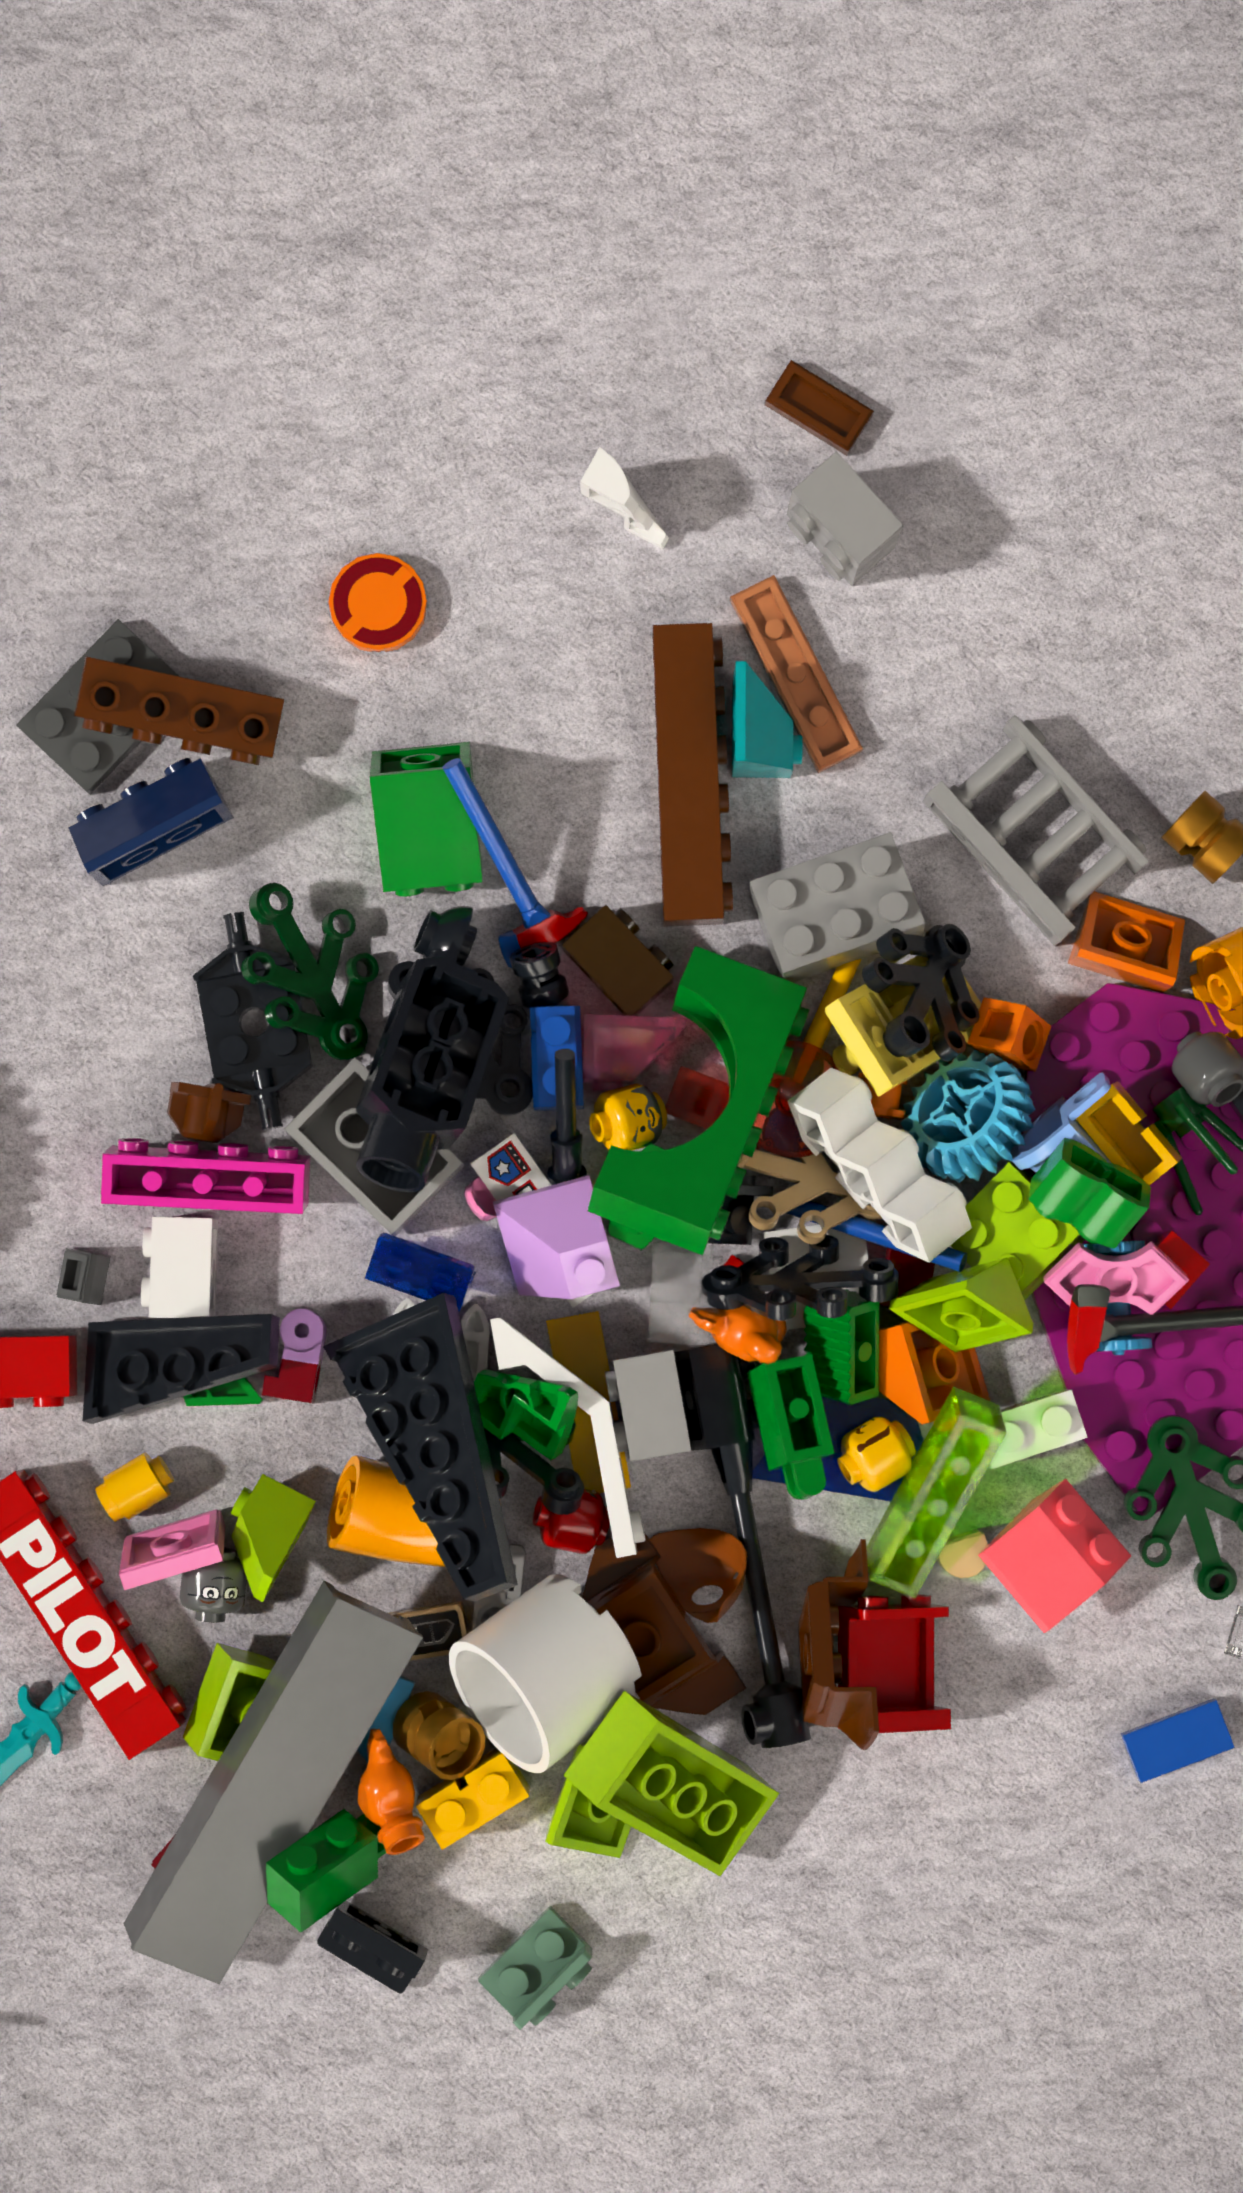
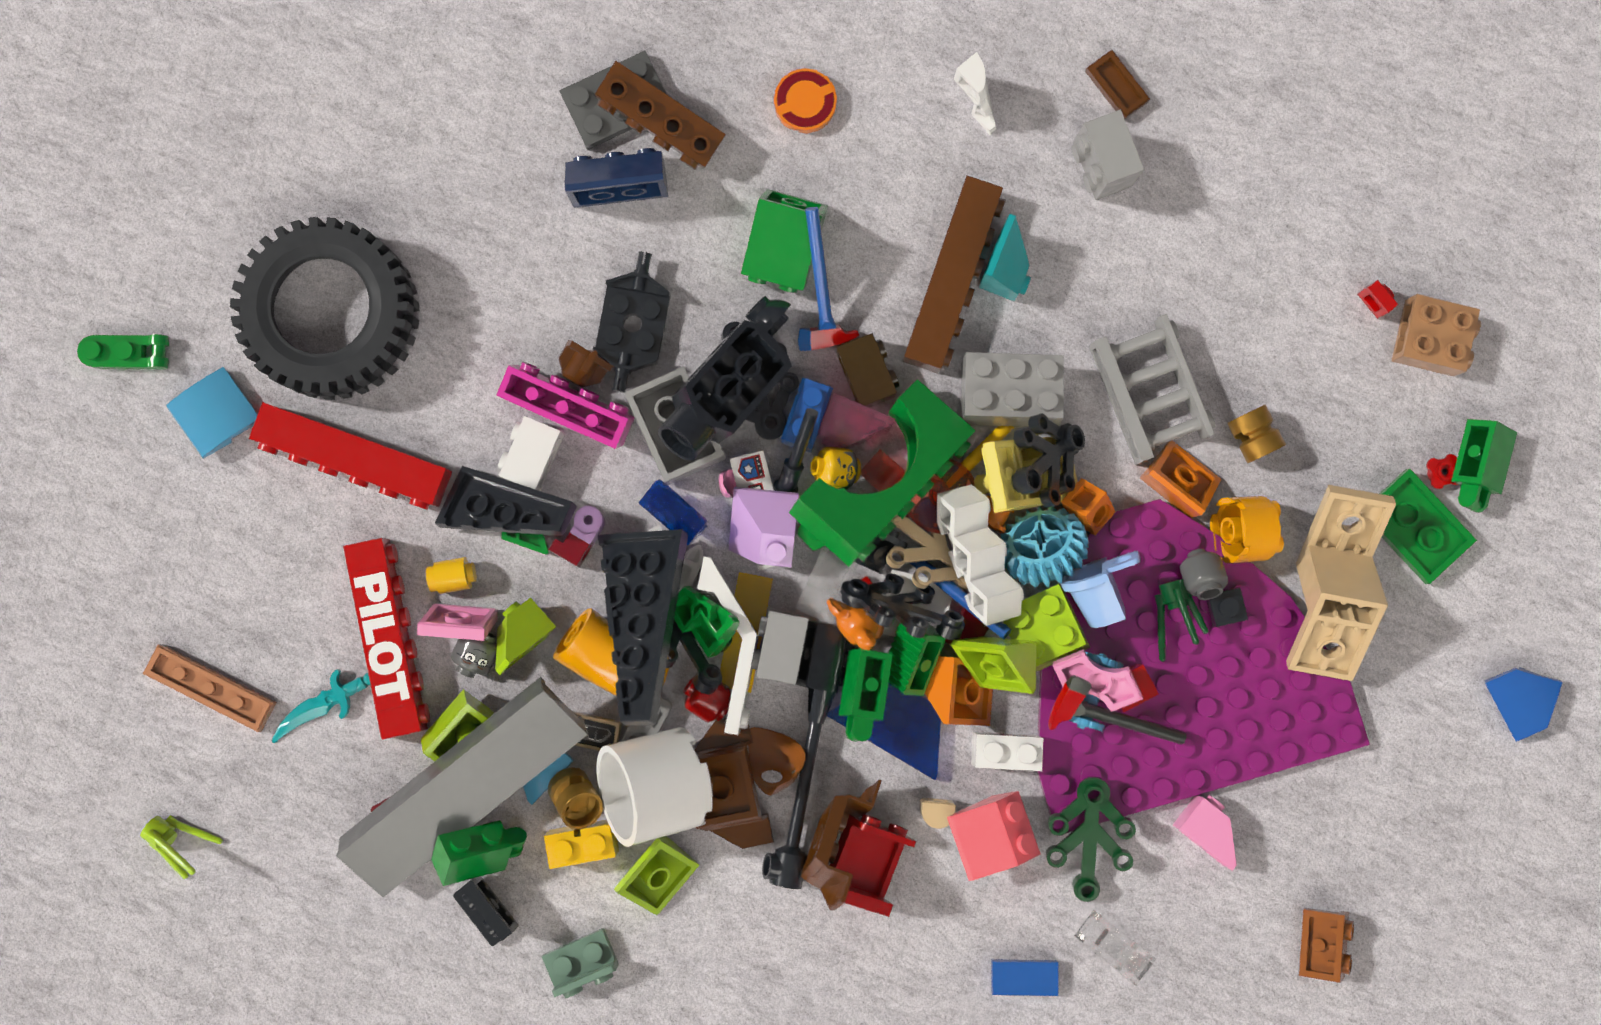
camera: 20 degrees right, 0 degrees up
dark grey slope [56,1248,111,1305] -> none
dark green plant [241,883,379,1060] -> none
orange animal [358,1728,425,1855] -> none
black wheel [509,942,570,1008] -> none
lime brick [563,1690,780,1877] -> none
nougat tile [730,575,863,773] -> none
yellow head [837,1416,916,1492] -> none
clear neon green brick [866,1386,1007,1598] -> none
green brick [1028,1138,1151,1249] -> none
yellow piece [1076,1081,1182,1185] -> none

